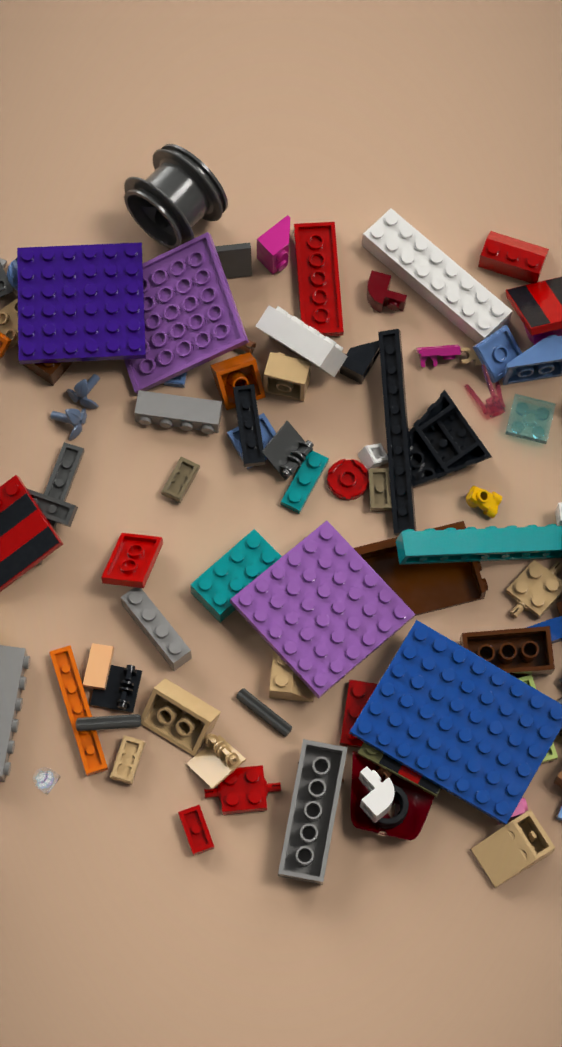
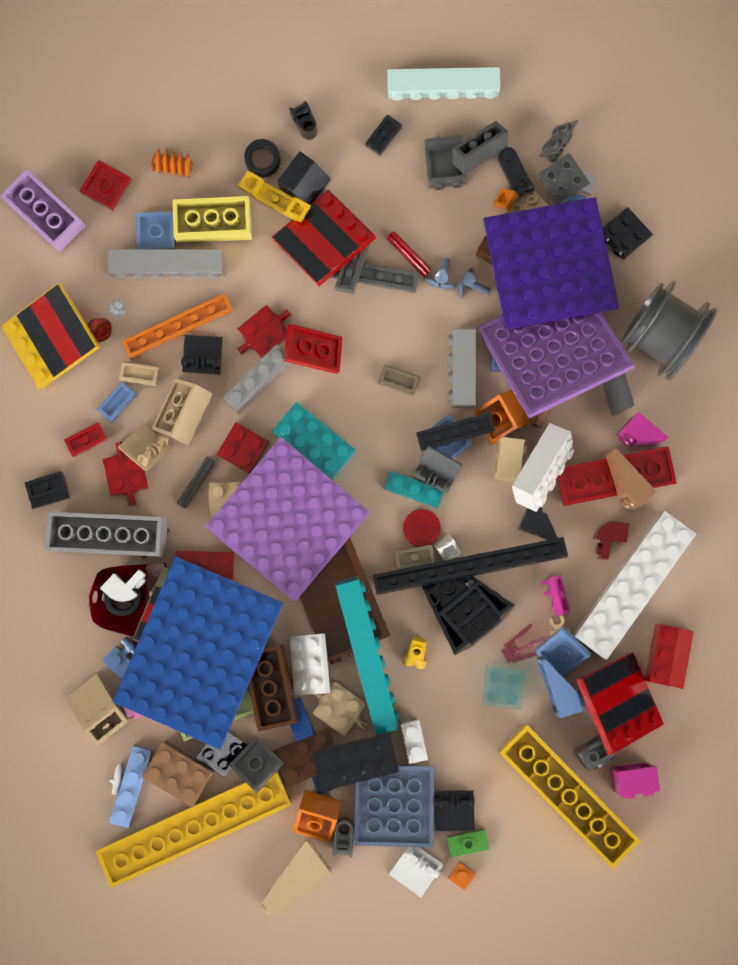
camera: 85 degrees right, 15 degrees up
dark grey axle [76,714,141,731] -> none
light nougat tile [83,643,114,690] -> none
none -> plate [1,283,100,389]
none -> black plate [24,471,70,509]
none -> clear red cone [87,318,112,343]
none -> medium blue tile [97,382,137,422]
none -> medium blue plate [102,637,137,680]
none -> red plate [216,422,269,474]
none -> red plate [237,305,291,359]
none -> white plate [289,634,330,695]
none -> red axle [387,231,431,277]
none -> black plate [603,207,653,260]
none -> medium nougat slope [606,448,657,511]

